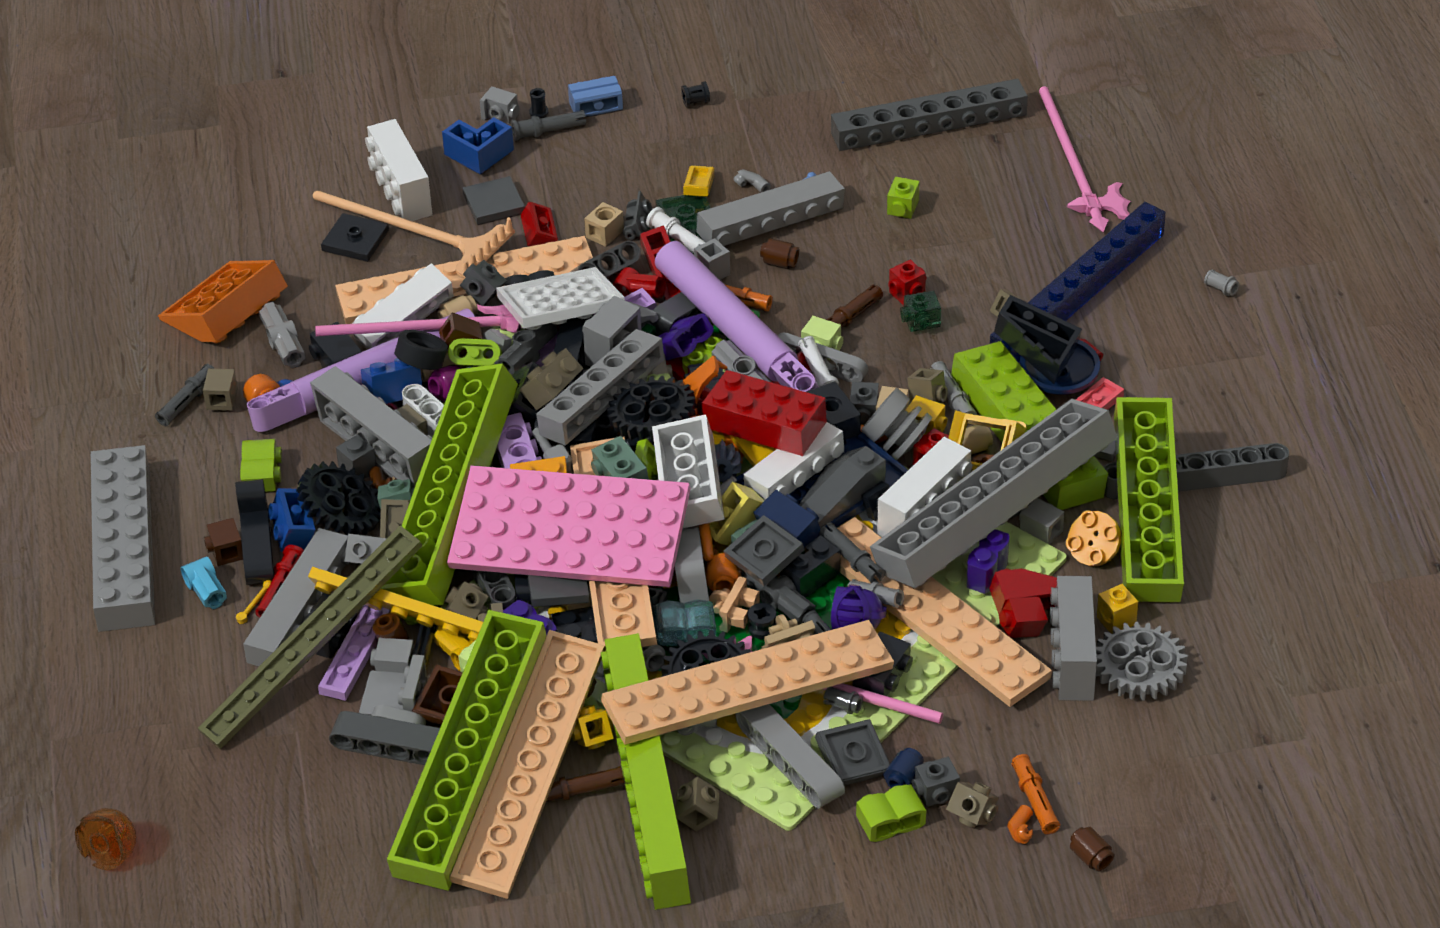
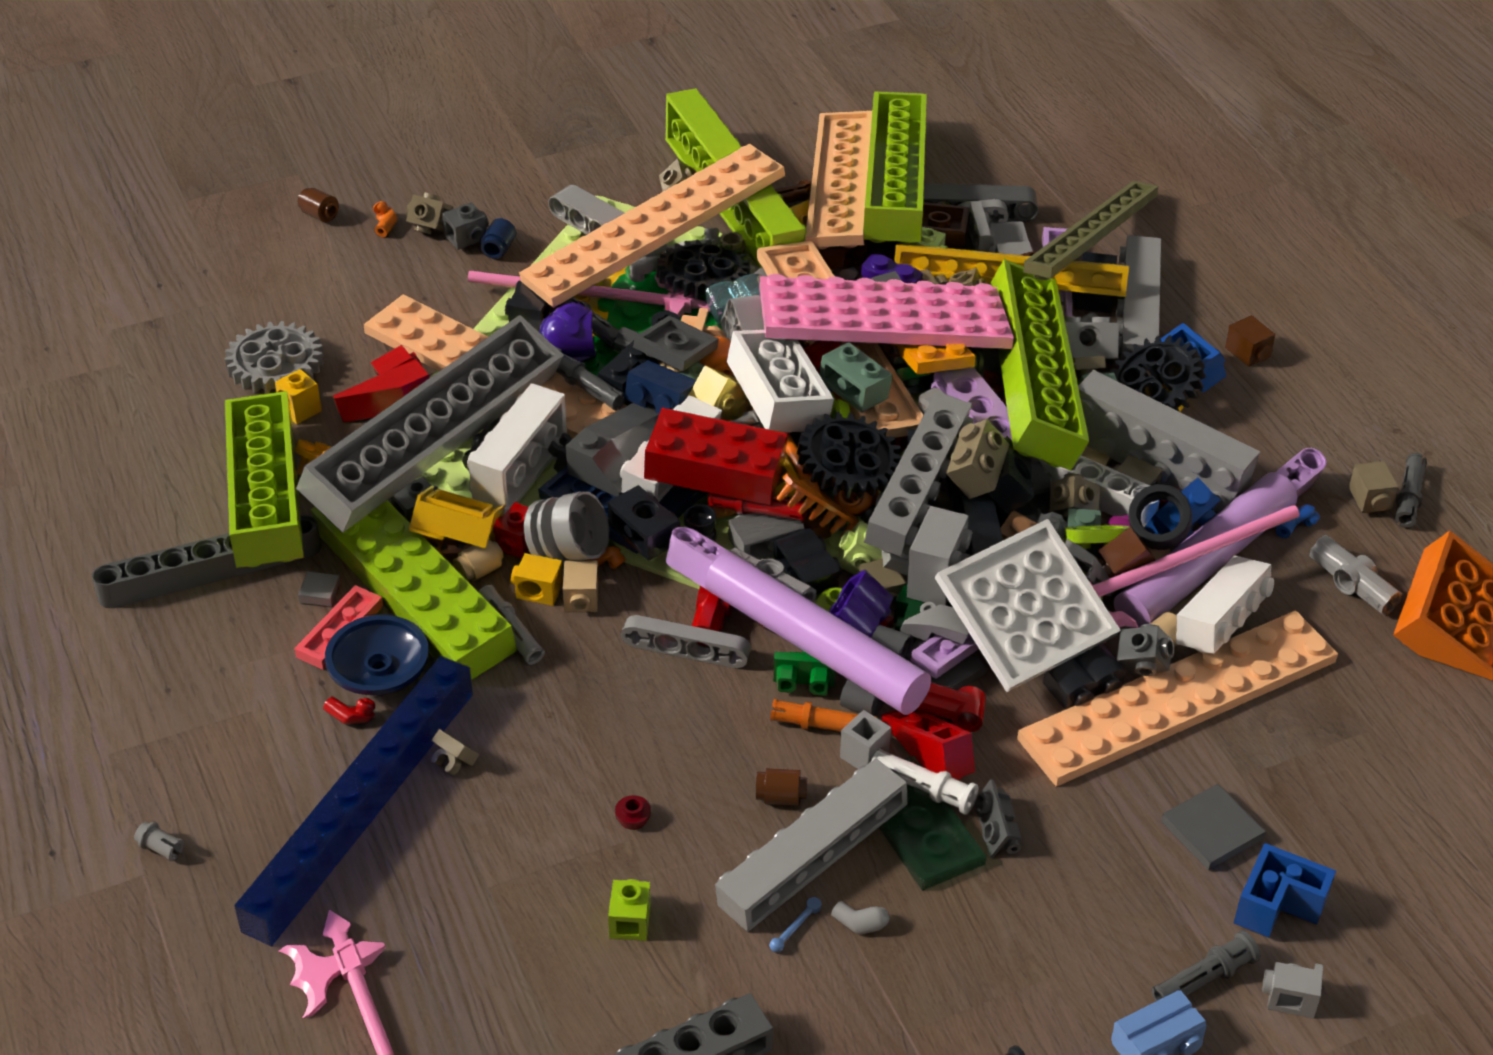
camera: 165 degrees right, 0 degrees up
clear orange cylinder [75,808,137,871] -> none
light grey brick [91,445,155,632] -> none
medium azure piece [181,556,227,609] -> none
black beam [235,479,274,585] -> none
yellow hinge [236,580,272,624] -> none
lime brick [240,439,282,492] -> none
orange head [243,374,280,403] -> none
red pin [255,545,304,618] -> none
black brick [309,322,362,368] -> none
light nougat piece [313,191,515,278] -> none
black plate [321,213,389,262] -> none
white brick [365,119,432,221] -> none
red slope [521,202,558,246] -> none
black pin [529,88,549,119] -> none
dark grey beam [571,241,641,278] -> none
tan brick [584,202,624,247] -> none
yellow tile [683,166,714,196] -> none
tan hips [761,614,816,649] -> none
white pin [798,336,839,387] -> none
yellowish green brick [801,316,844,360] -> none
dark grey tile [815,719,890,786] -> none
reddish brown pin [826,284,883,328] -> none
dark grey brick [850,382,879,424] -> none
lime brick [856,785,926,842] -> none
red brick [888,259,927,306] -> none
clear green brick [900,291,941,332] -> none
dark tan brick [907,368,948,404] -> none
black wedge [994,295,1082,384] -> none
orange pin [1011,754,1061,834] -> none
light grey brick [1049,576,1097,701] -> none
none -> dark red plate [615,795,651,830]

